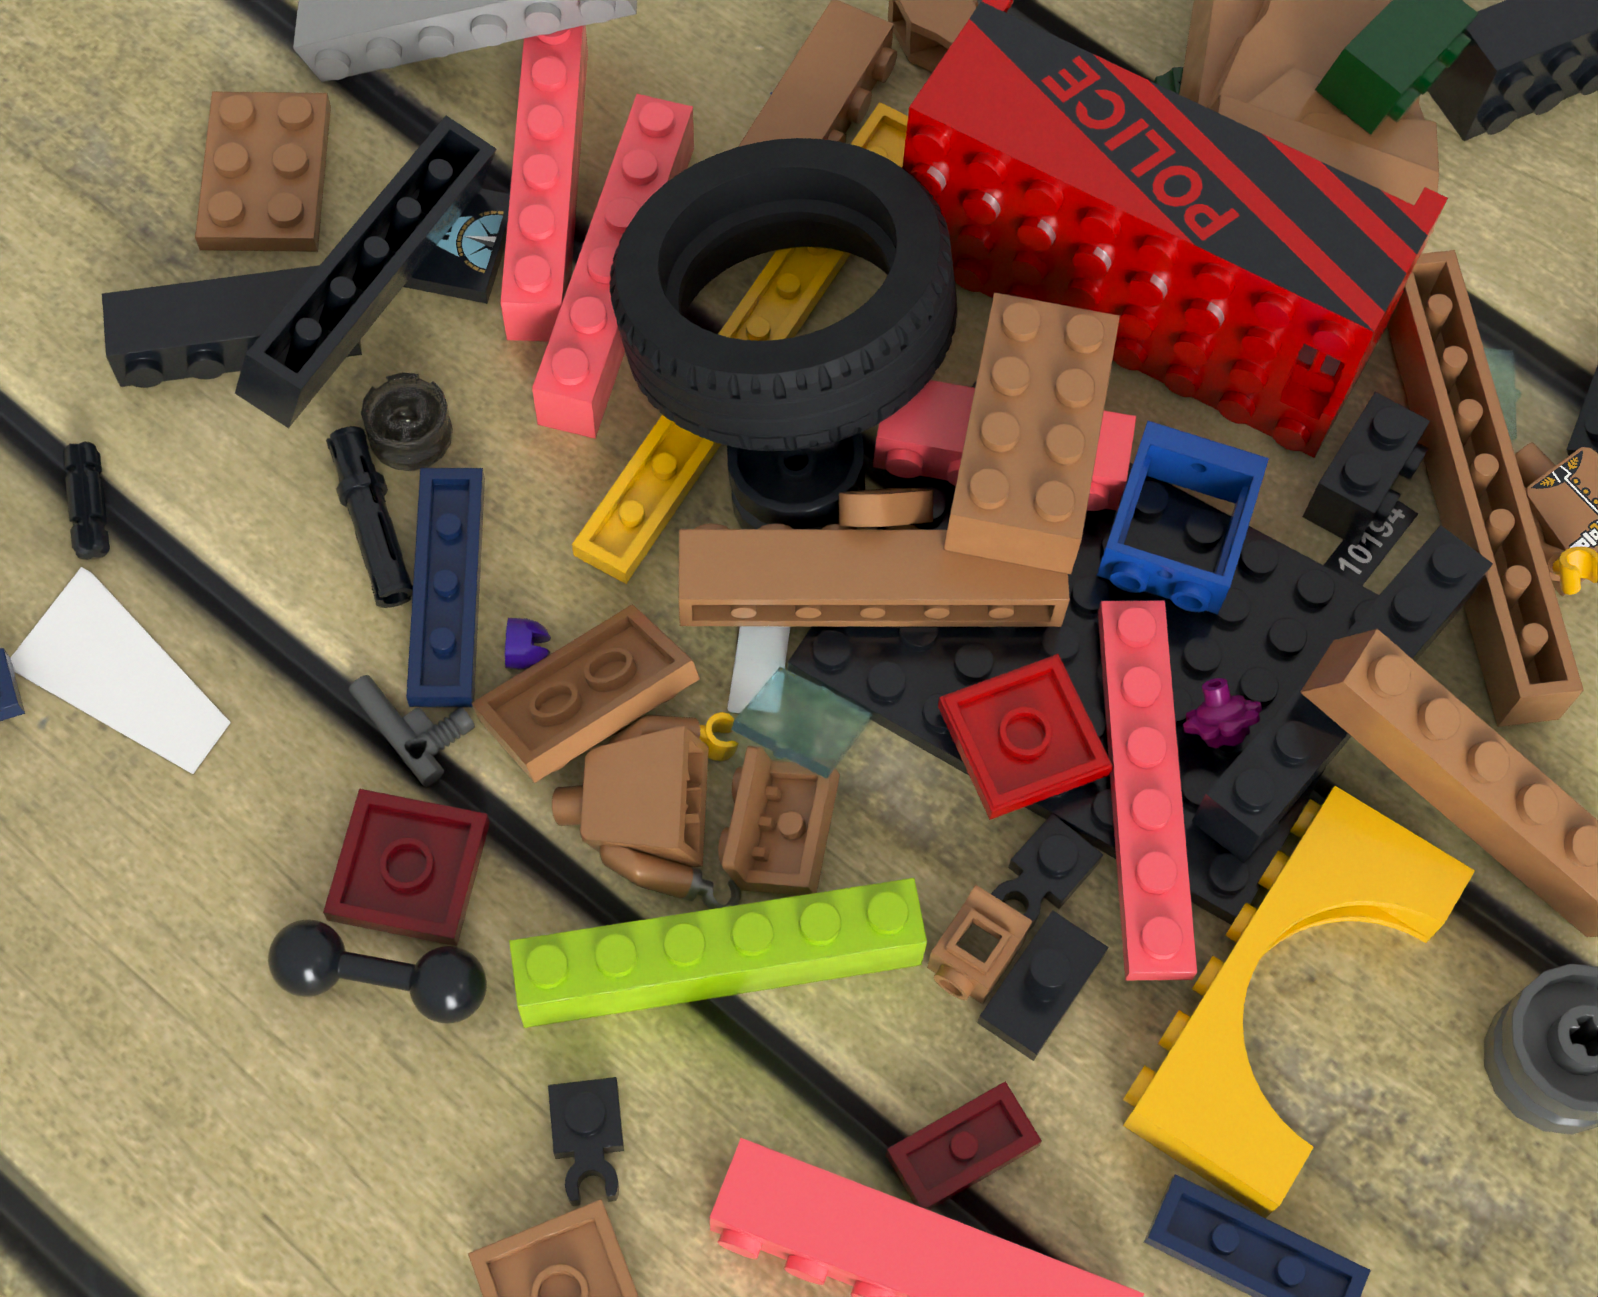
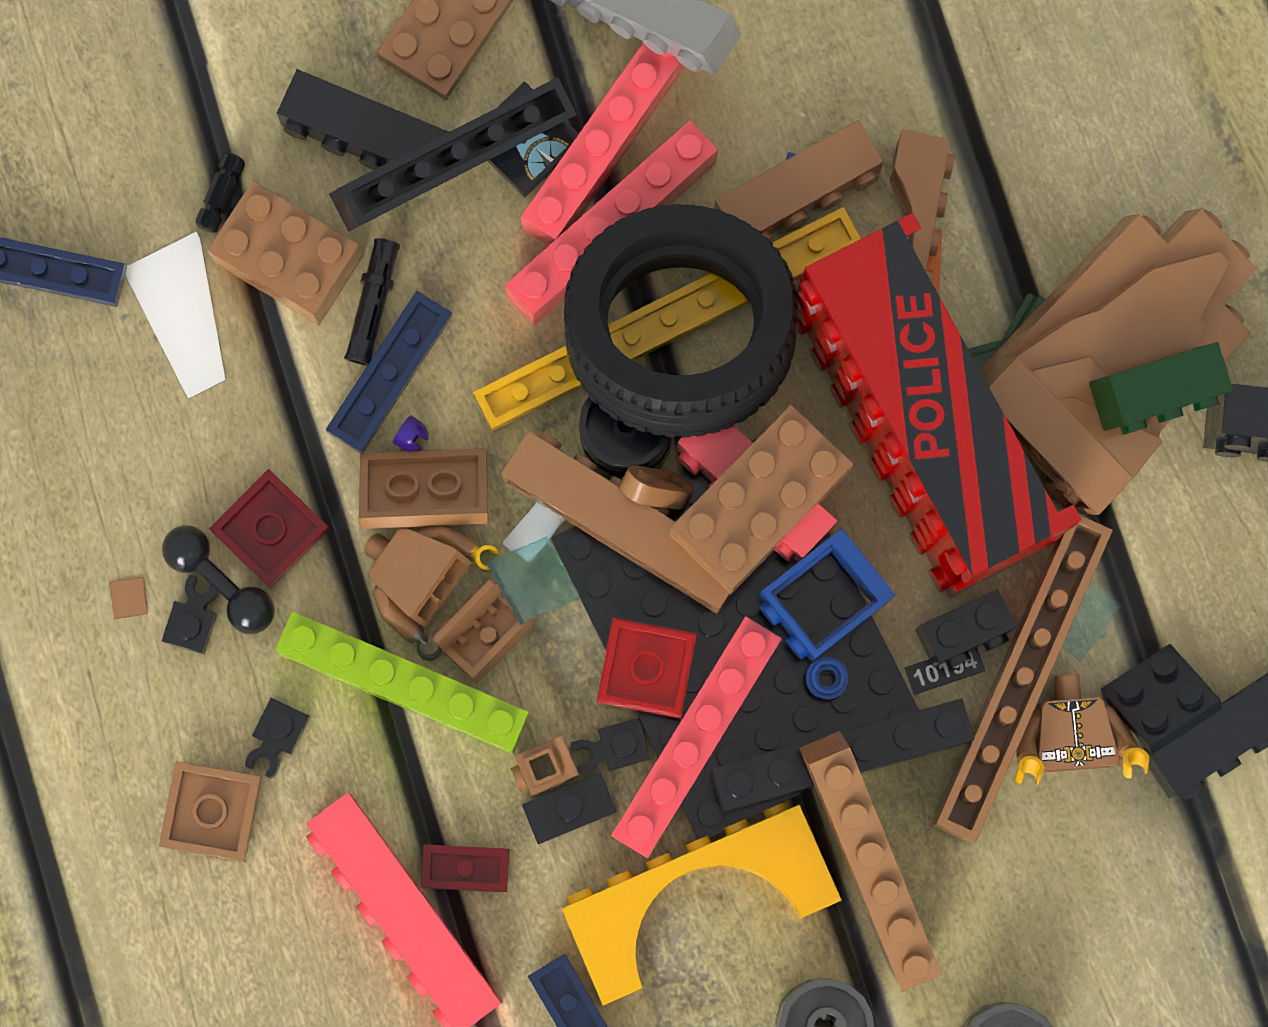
camera: 30 degrees right, 15 degrees up
dark grey hose [349,675,475,787] -> none
clear smoke wheel [361,372,453,471] -> none
magenta plant [1183,678,1262,748] -> none
none -> medium nougat sticker [109,577,148,619]
none -> black plate [162,575,219,655]
none -> medium nougat brick [207,181,363,325]
none -> blue plate [806,657,849,700]

